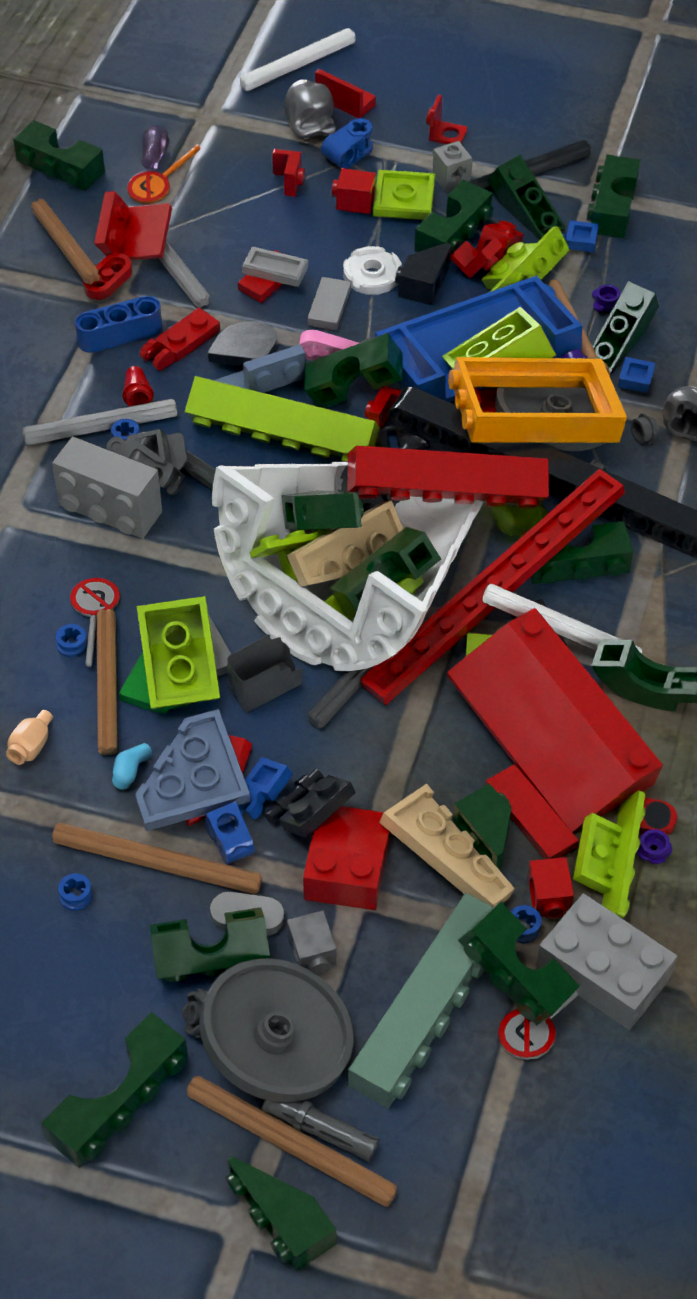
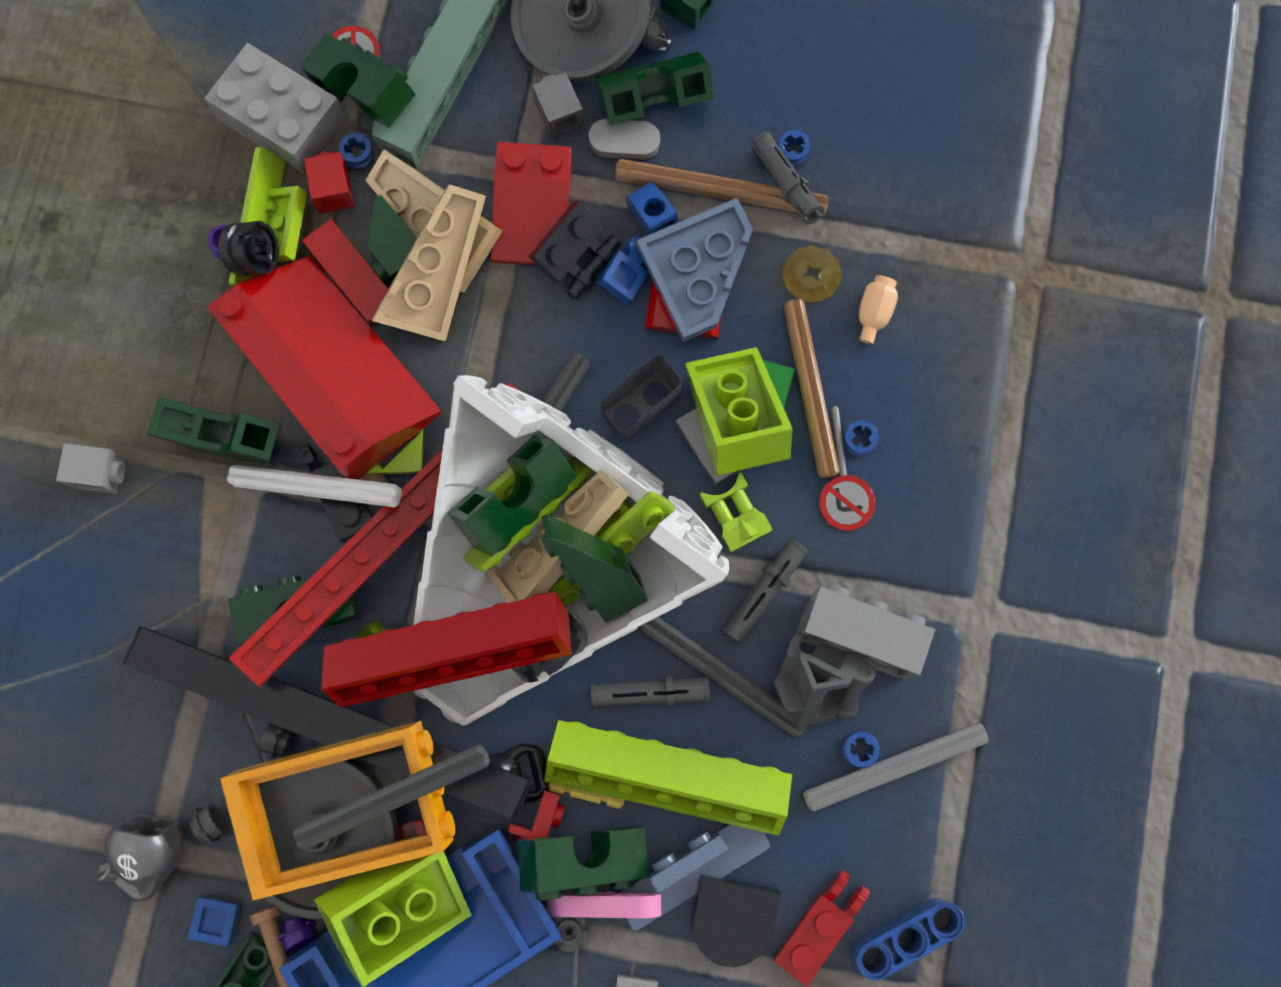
camera: 170 degrees right, 25 degrees up
medium azure arm [112,743,152,790] -> none
red cone [123,366,154,407] -> none
tile [639,798,677,836] -> none
none -> black wheel [219,221,279,276]
none -> dark grey axle [293,744,490,850]
none -> tan wing [371,184,486,341]
none -> lime piece [699,473,773,553]
none -> dark grey pin [721,538,809,644]
none -> dark grey pin [751,132,825,225]
none -> clear yellow gear [783,243,843,302]

